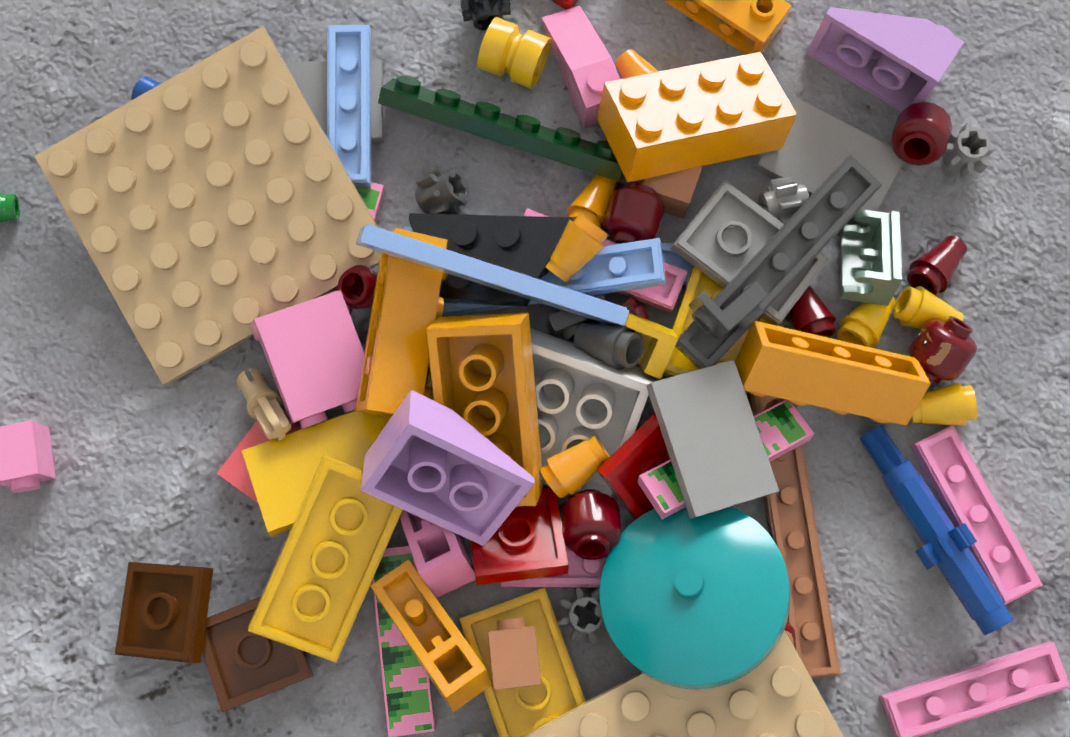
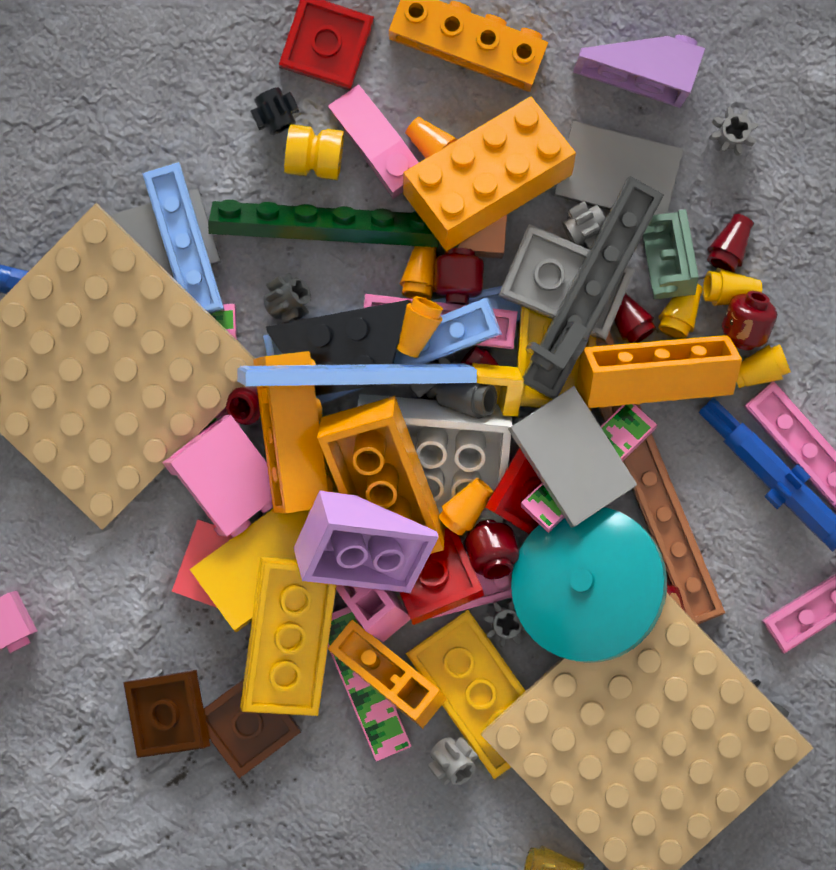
camera: 15 degrees left, 10 degrees up
tan axle [236,368,291,441] -> none
nougat brick [488,617,542,690] -> none
dark red head [891,102,952,166] -> none

